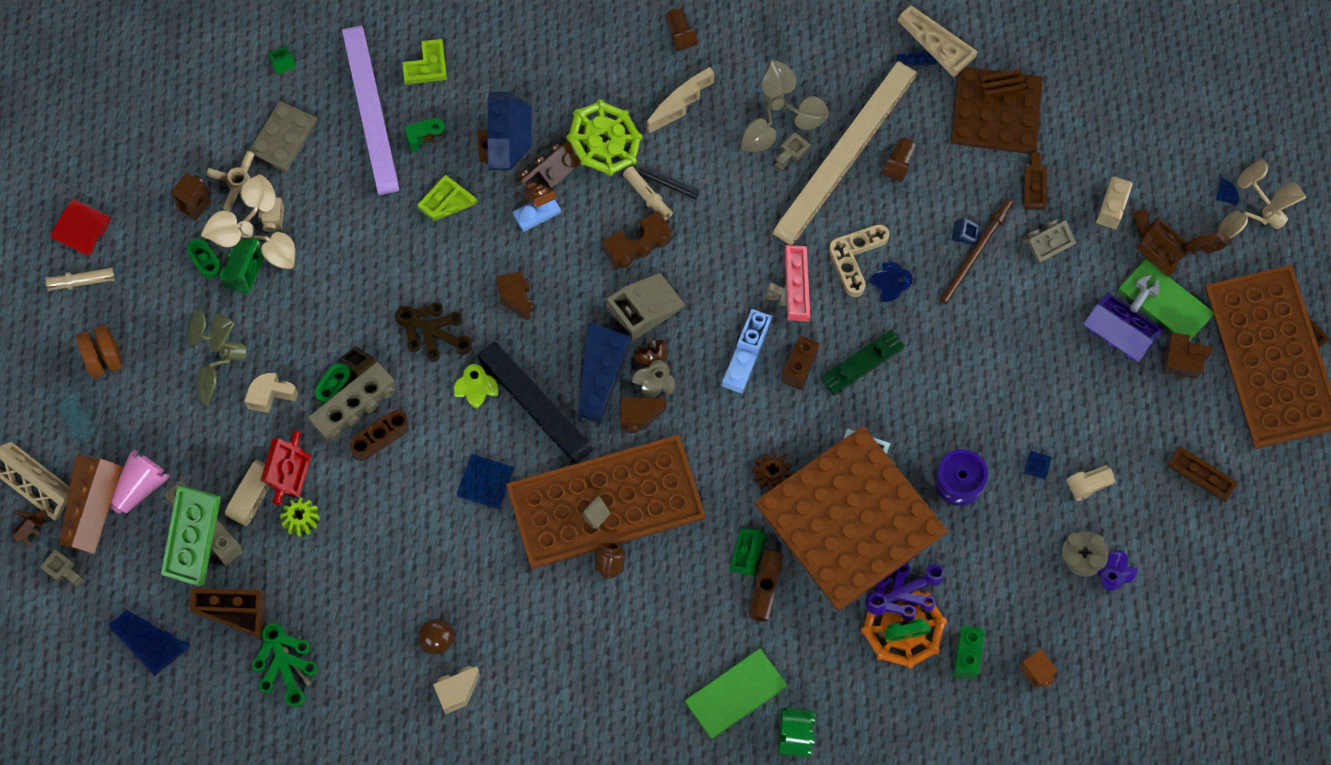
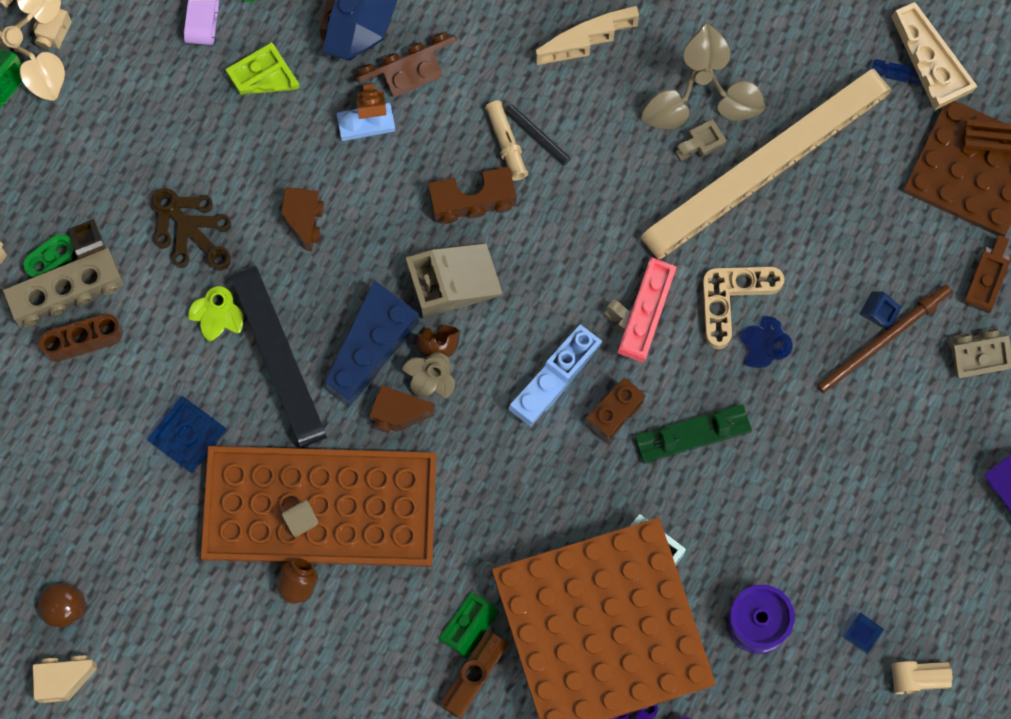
camera: 20 degrees right, 5 degrees up
lime plate [566,99,643,176] -> none
reddish brown gear [752,452,792,492] -> none
reddish brown piece [882,138,916,182] -> none

